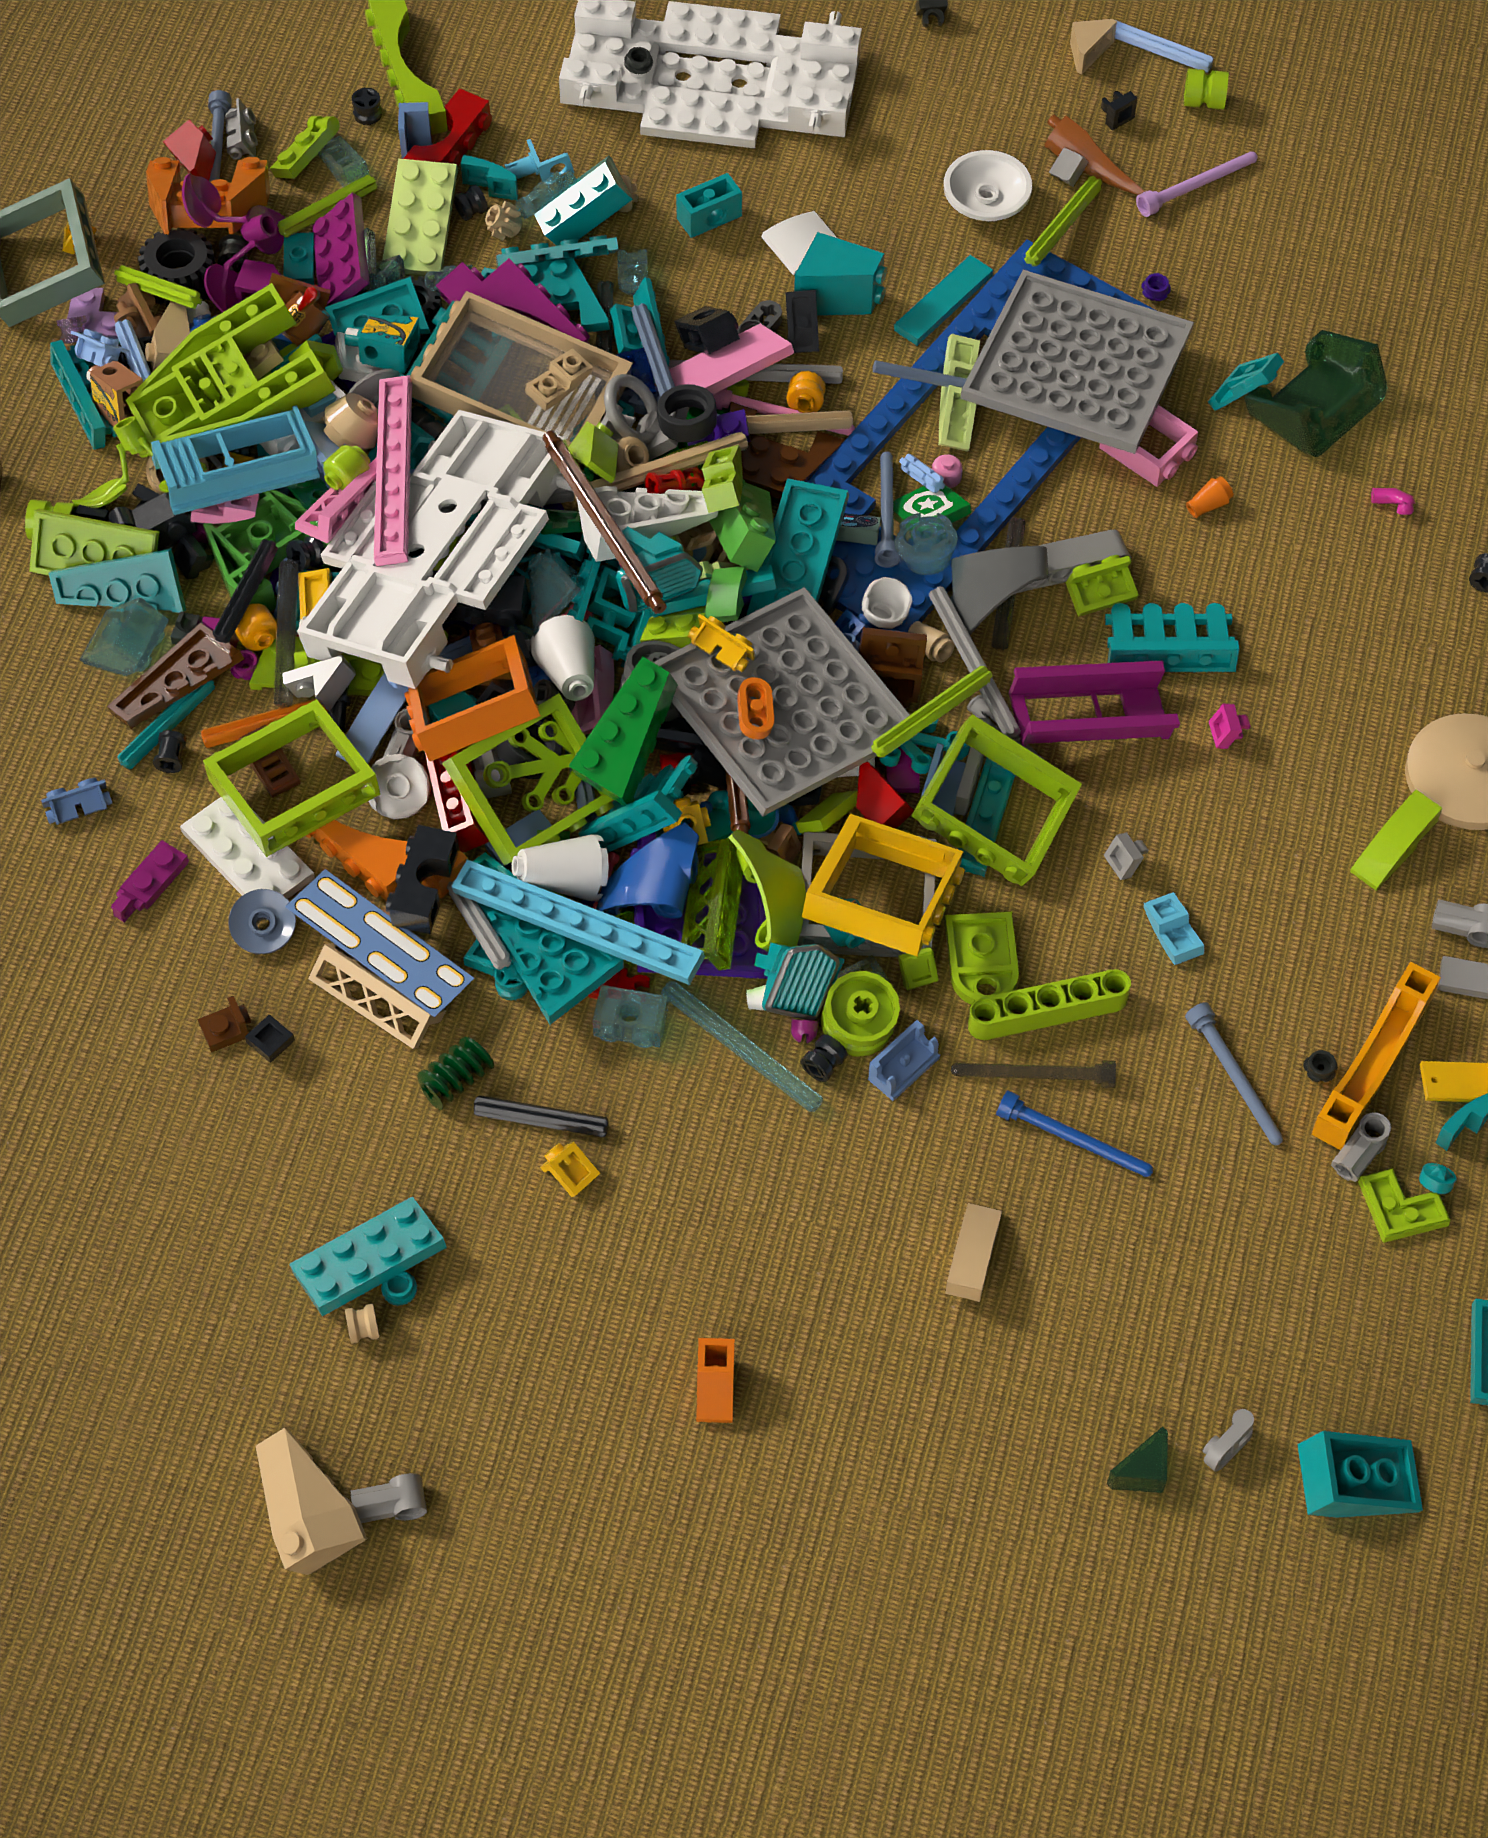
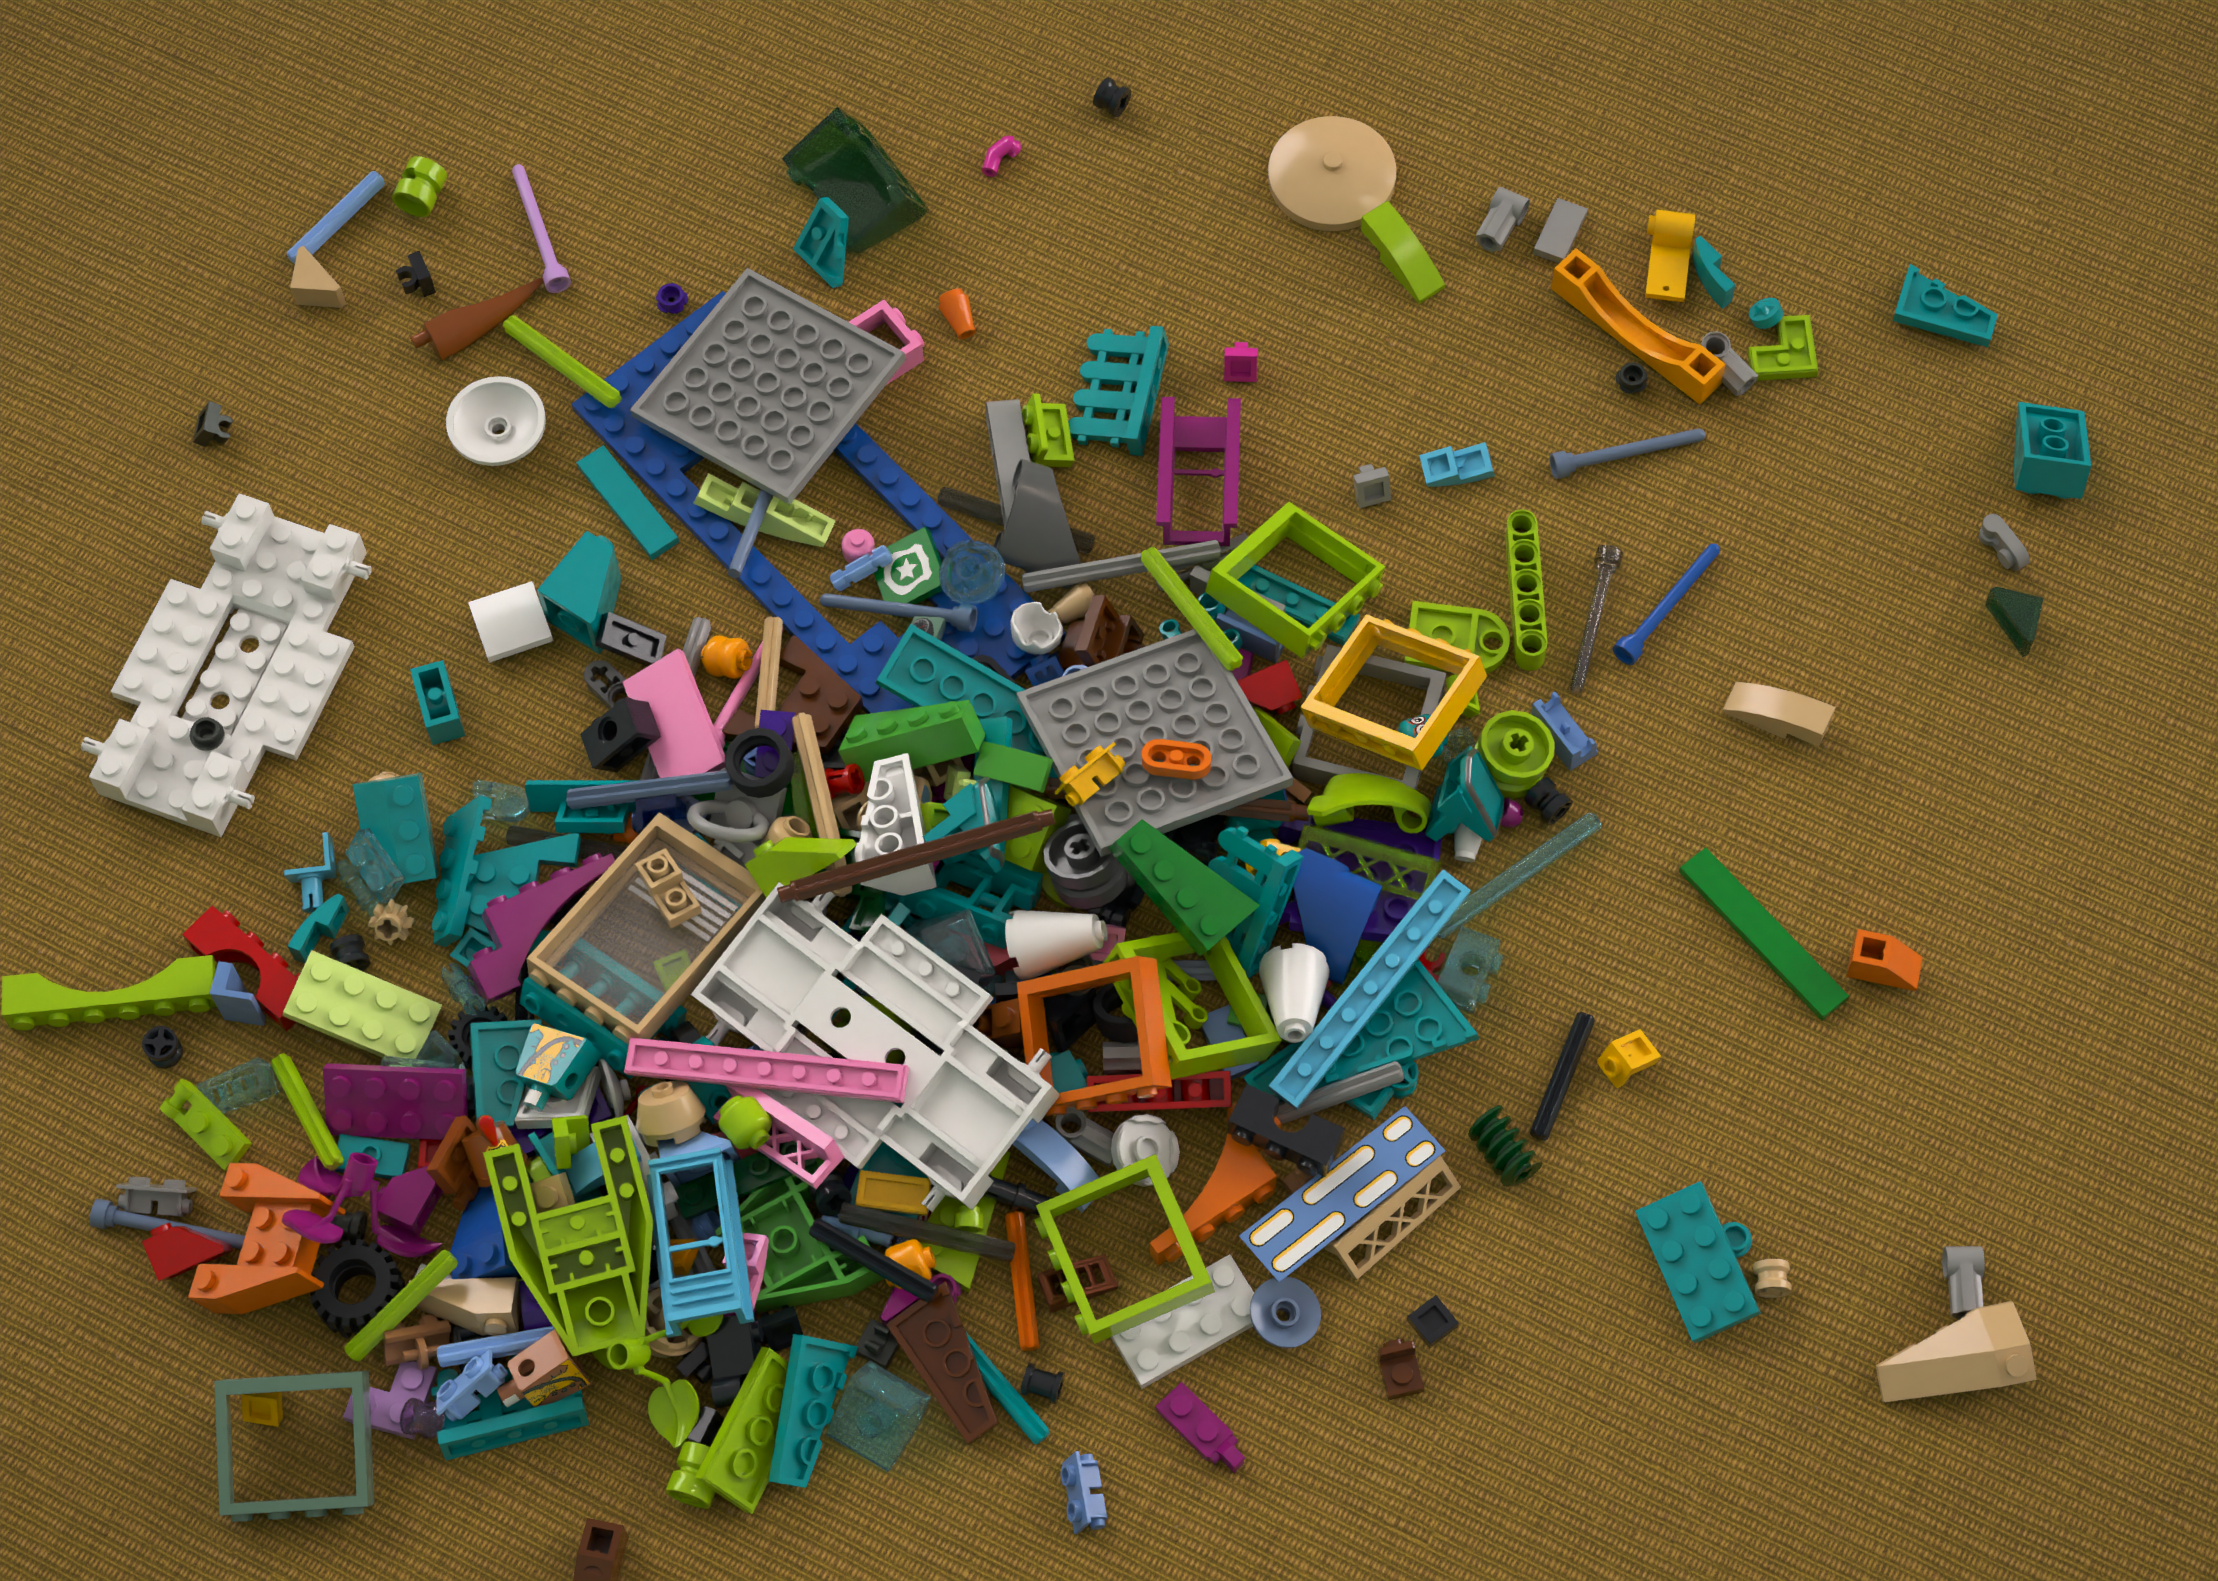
camera: 75 degrees left, 5 degrees up
light grey slope [283,655,356,711] -> none
red bush [645,469,686,494] -> none
lime slope [702,445,743,513] -> none
light grey slope [1048,147,1088,187] -> none
none -> green tile [1679,847,1849,1021]

